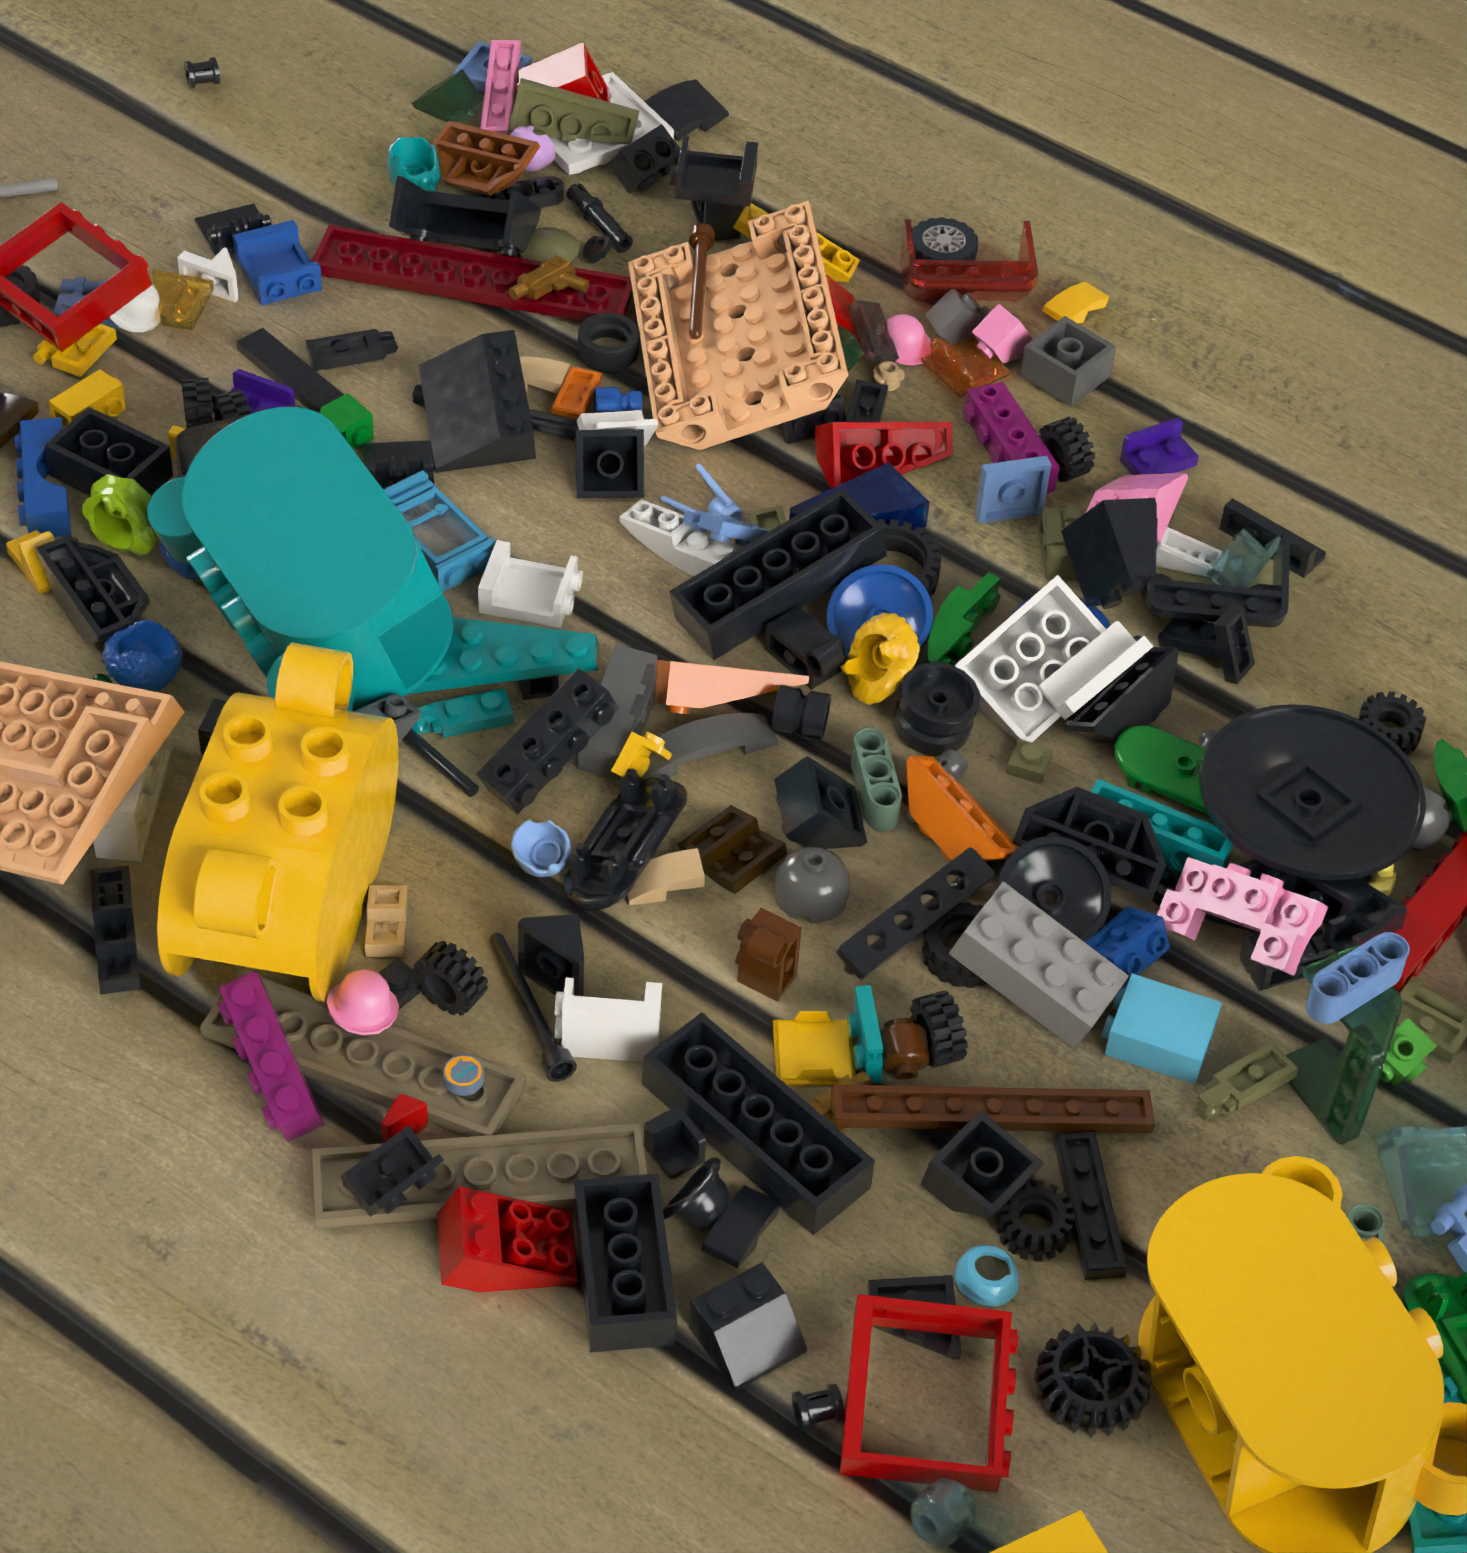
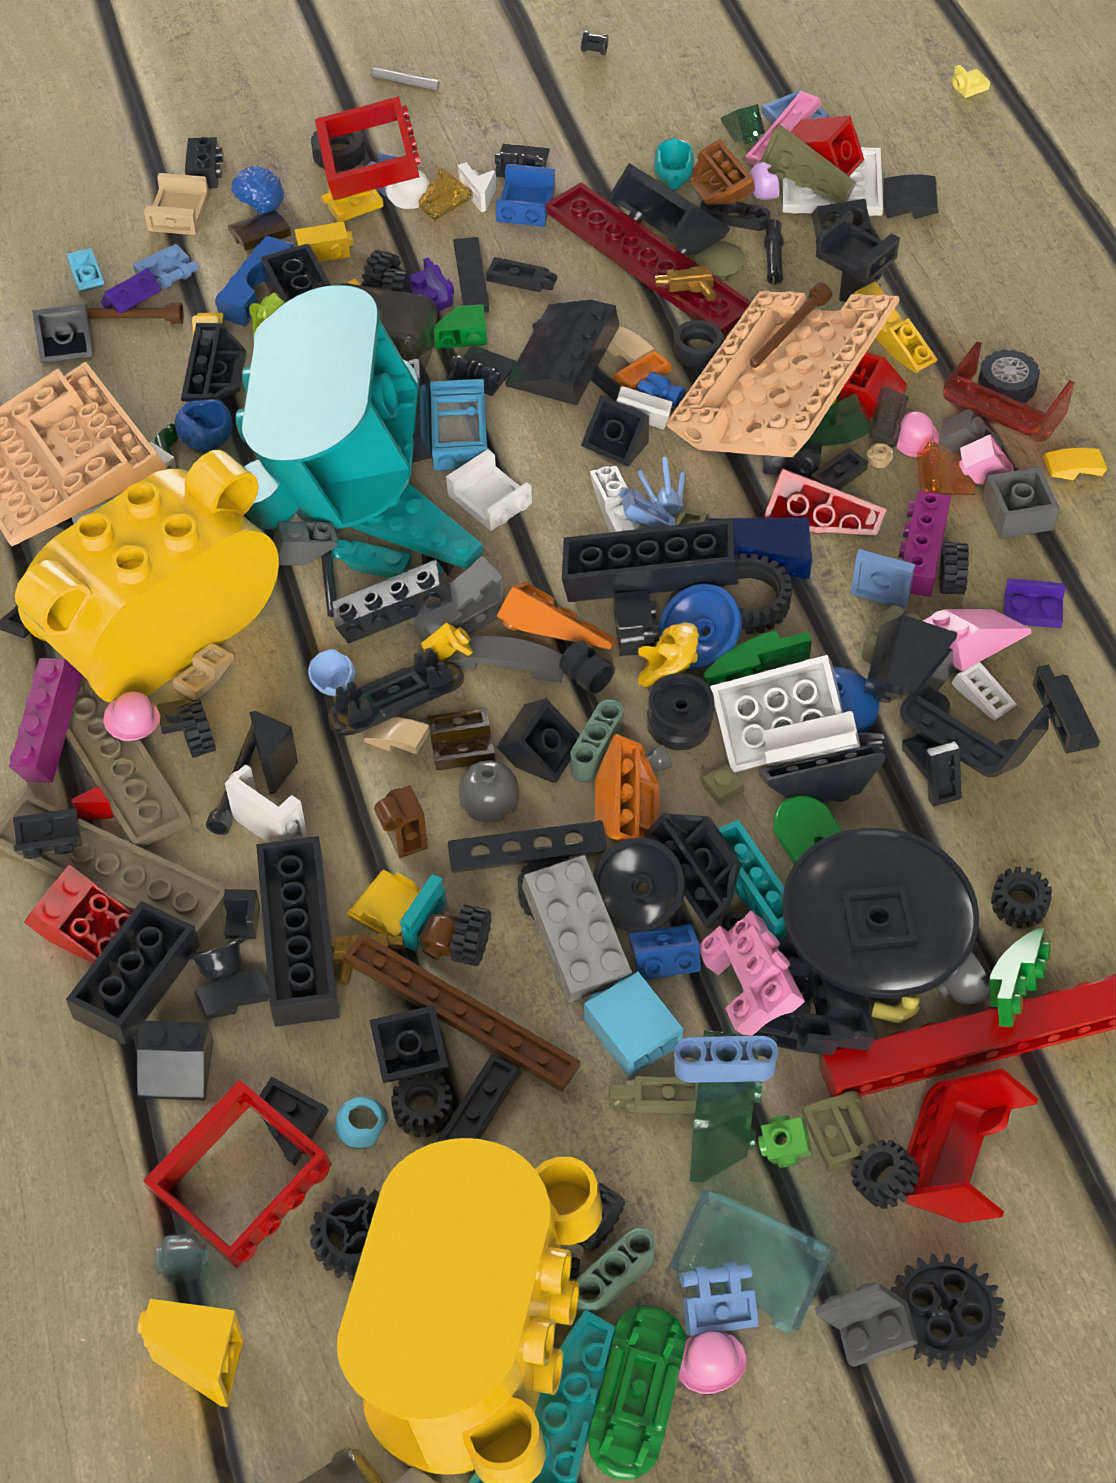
camera: 40 degrees right, 5 degrees up
sand blue tile [443,1054,484,1096] -> none
black piece [583,235,613,263] -> none
black bush [792,1384,845,1431] -> none
clear light blue panel [1206,529,1281,587] -> none

